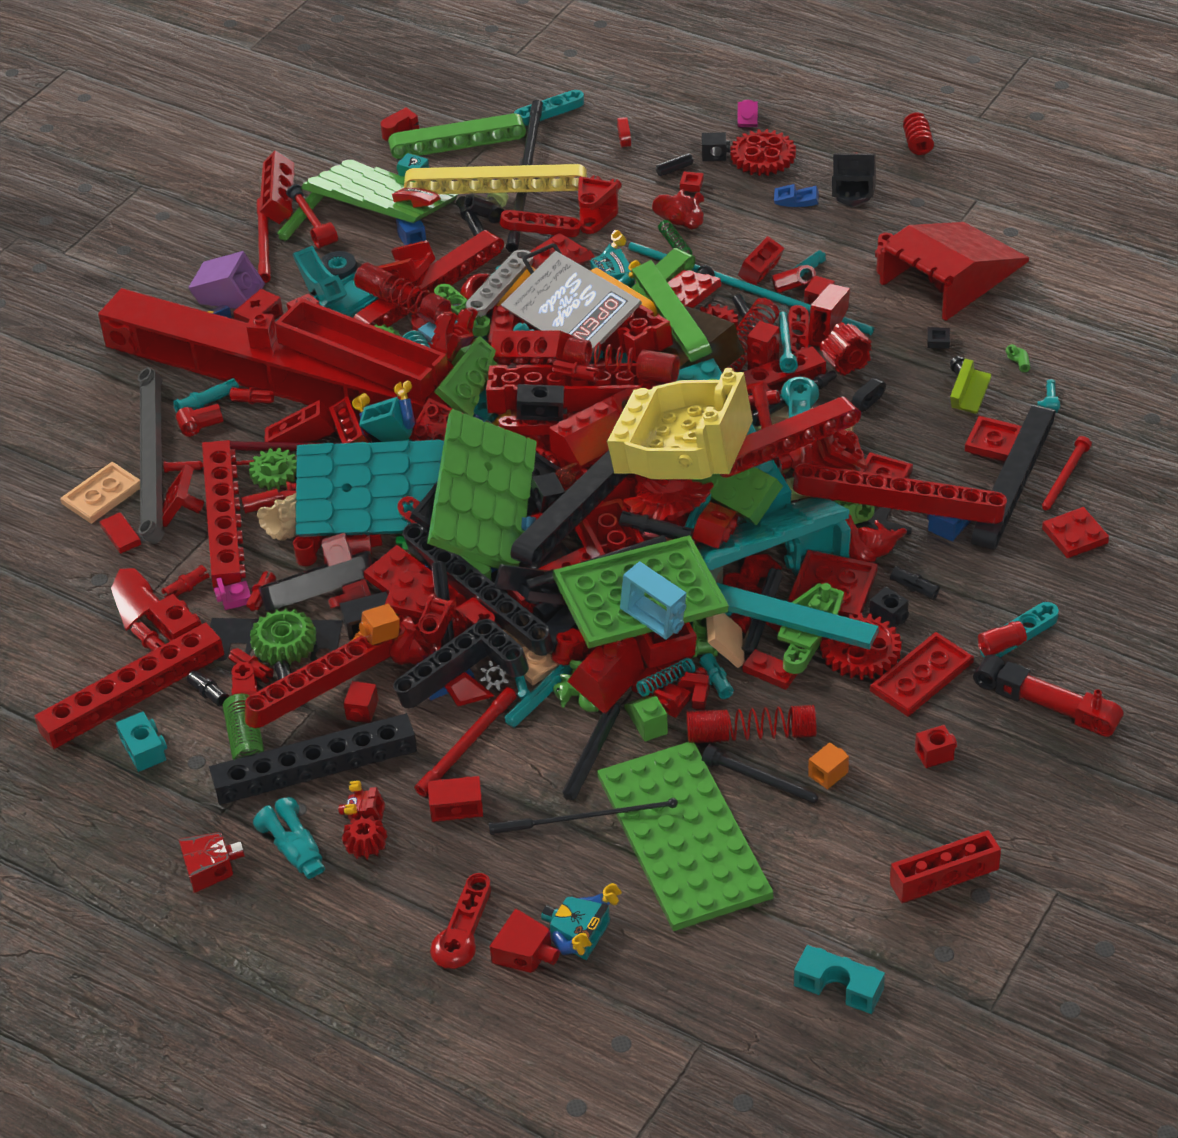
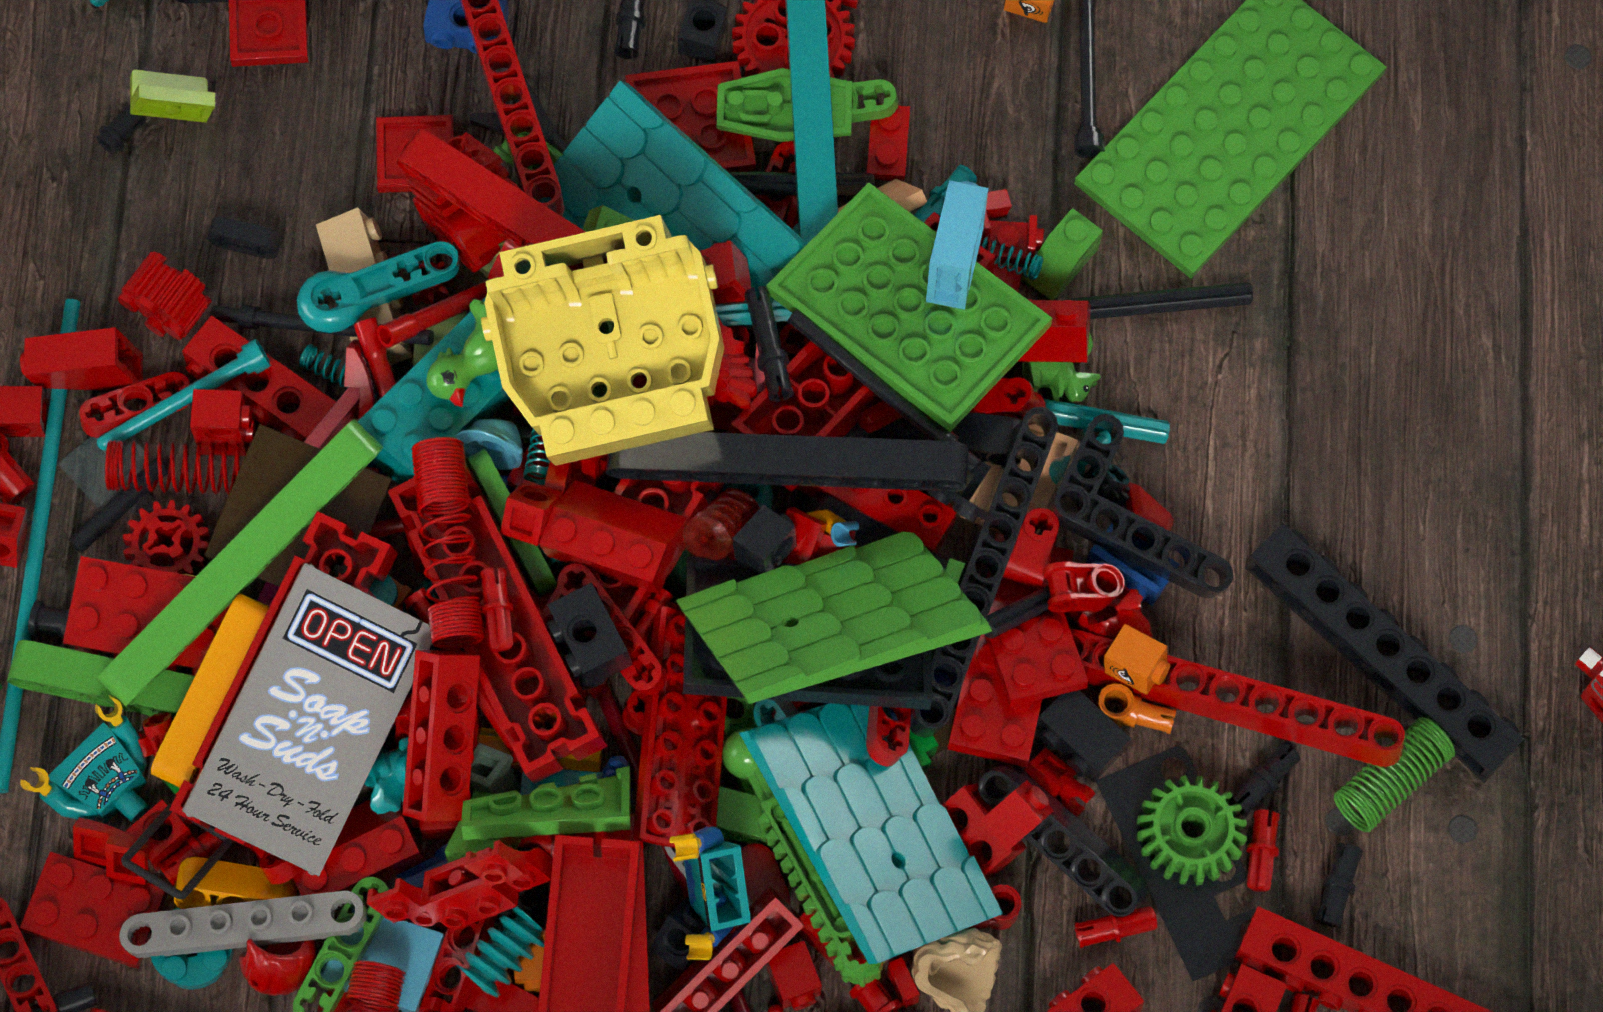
camera: 125 degrees left, 25 degrees up
teal brick [116,711,167,772] -> none
dark pink bracket [214,578,251,610] -> none
red piece [231,662,258,710] -> none
teal piece [253,797,325,879] -> none
red piece [338,781,385,822] -> none
red gear [342,814,387,860] -> none
red brick [344,681,379,723] -> none
red piece [414,687,517,797] -> none
red brick [428,776,483,822] -> none
red beam [430,873,491,969] -> none
black piece [489,798,678,835] -> none
red torso [490,909,560,973] -> none
torso [541,883,622,960] -> none
red piece [687,705,817,744] -> none
red piece [845,514,907,563] -> none
black plate [927,327,950,349] -> none
bright green arm [1005,344,1030,372] -> none

